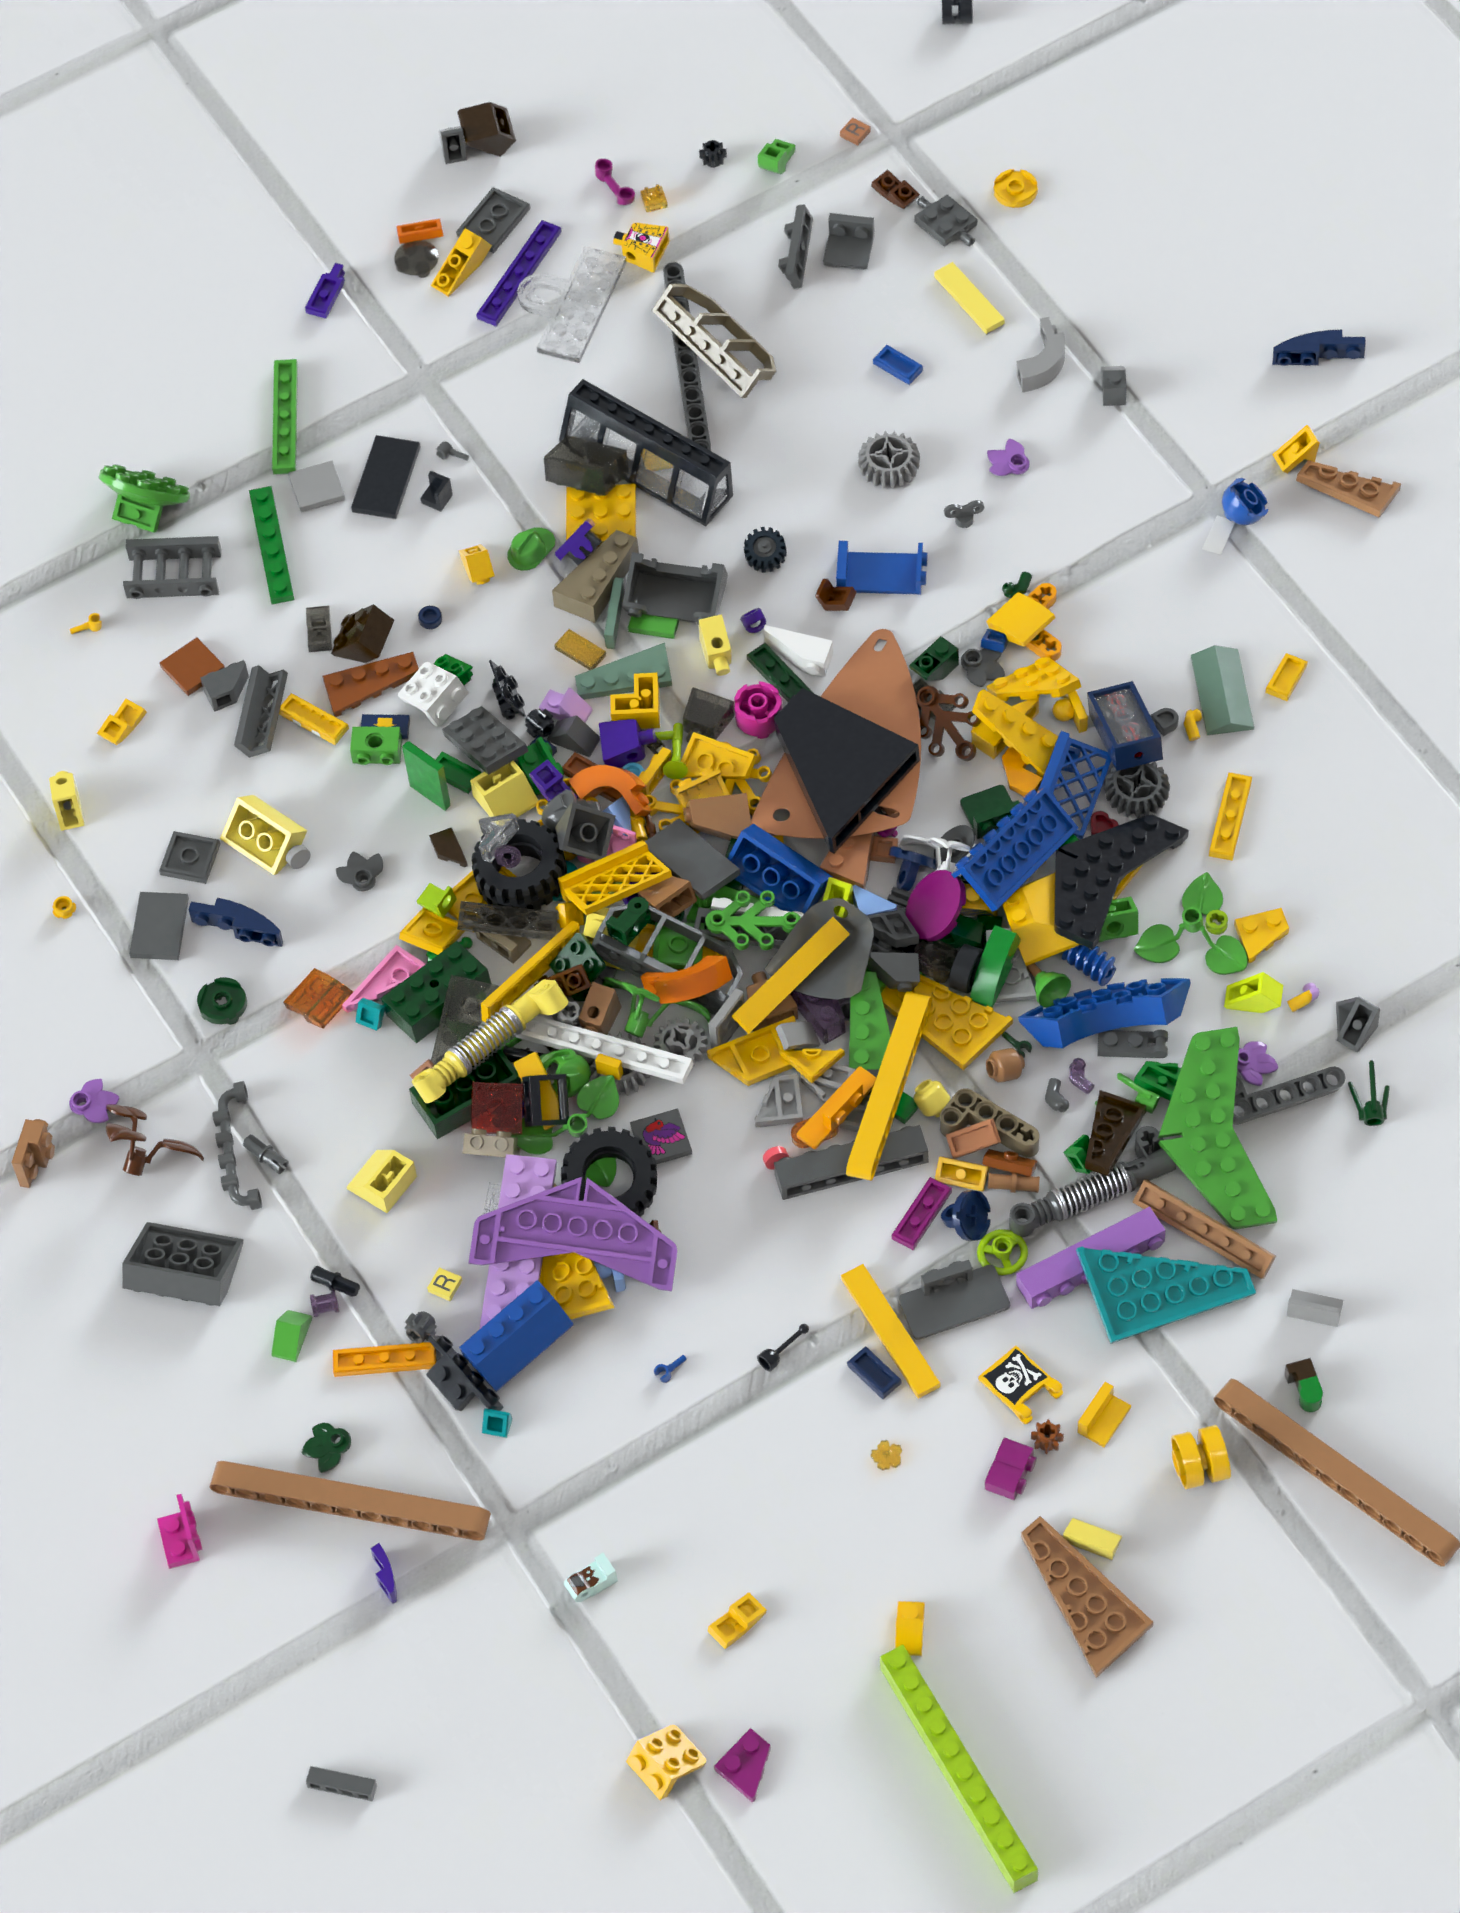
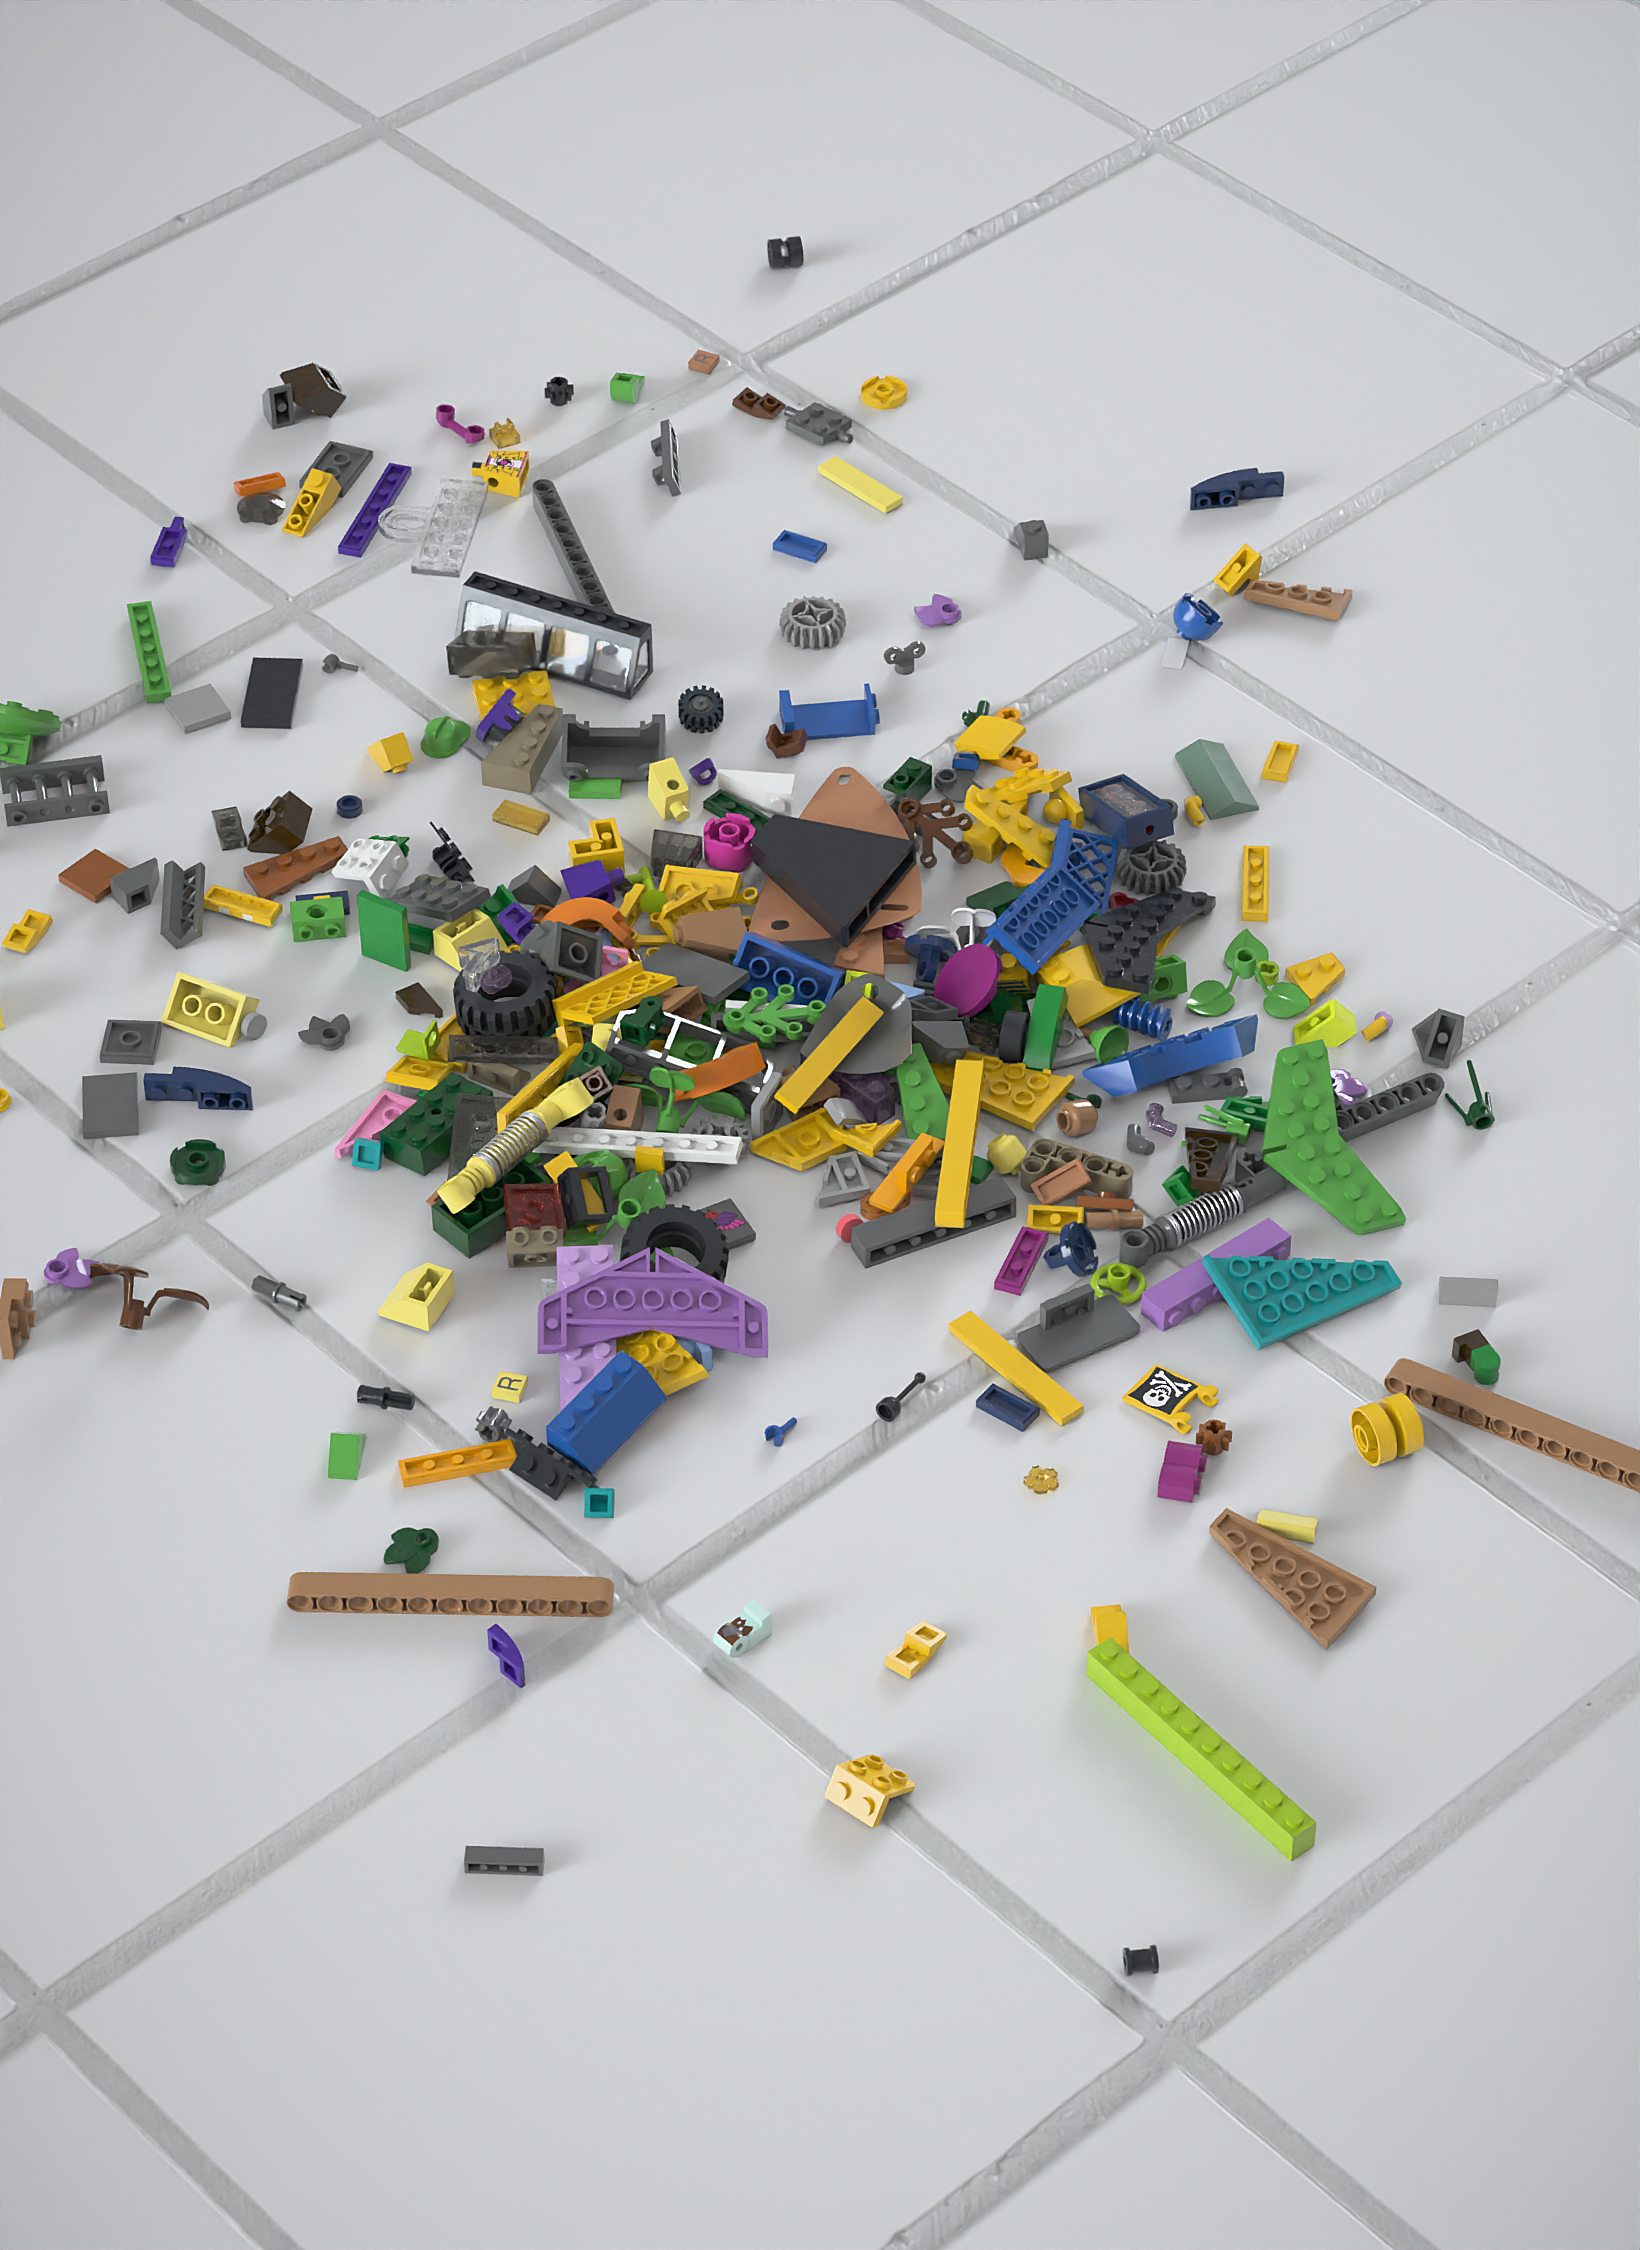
camera: 15 degrees left, 15 degrees down
dark grey slope [122,1222,244,1306] -> none
dark pink bracket [157,1494,202,1569] -> none
dark grey bar [212,1081,262,1210] -> none
green plate [249,486,294,605] -> none
clear orange slope [283,968,353,1029] -> none
clear purple bush [310,1290,340,1317] -> none
black panel [420,471,453,511] -> none
black gear [525,709,554,738] -> none
lavender slope [539,688,593,722] -> none
sand green wing [575,642,672,700] -> none
sand green tile [604,578,625,649] -> none
dark tan plate [651,284,777,398] -> none
magenta wing [714,1728,771,1803] -> none
dark grey bracket [823,213,875,270] -> none
light grey arch [1016,317,1065,393] -> none
yellow panel [1078,1382,1131,1448] -> none
medium nougat plate [1133,1180,1276,1279] -> none

